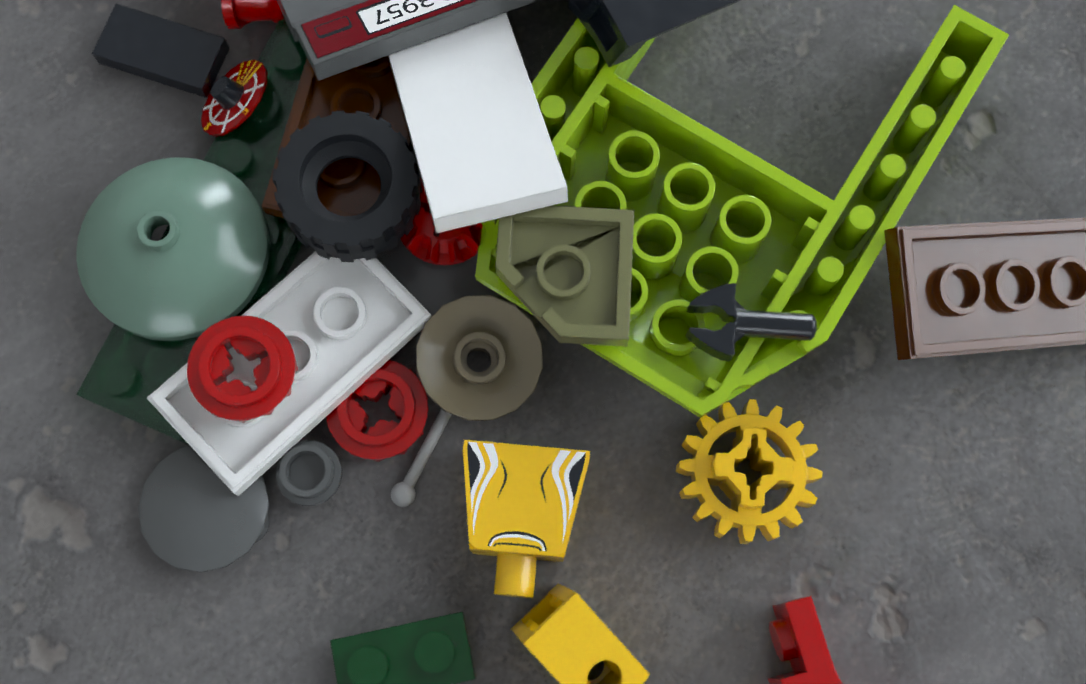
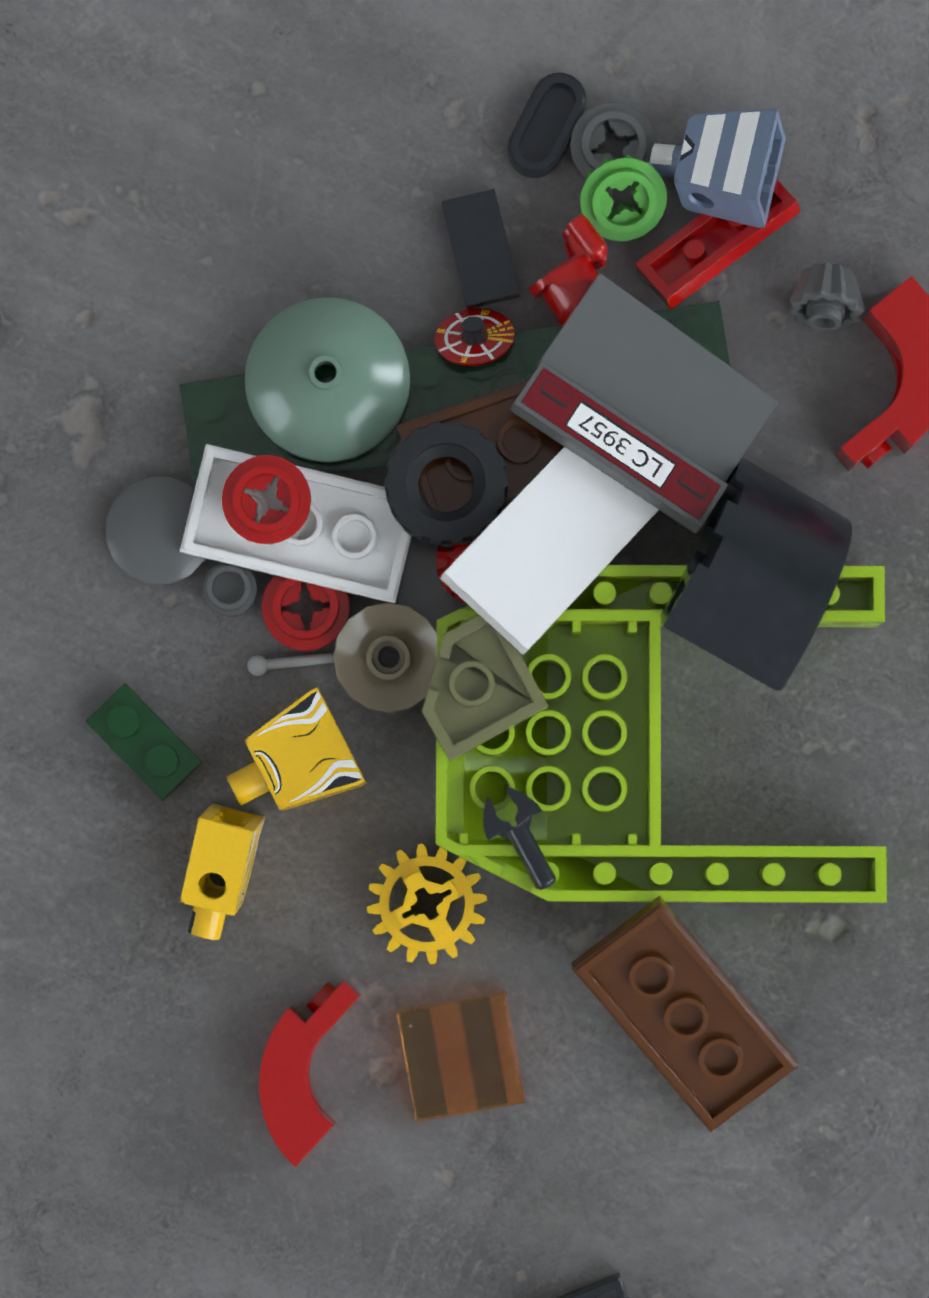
camera: 60 degrees right, 10 degrees up
none -> clear orange tile [397,992,525,1122]

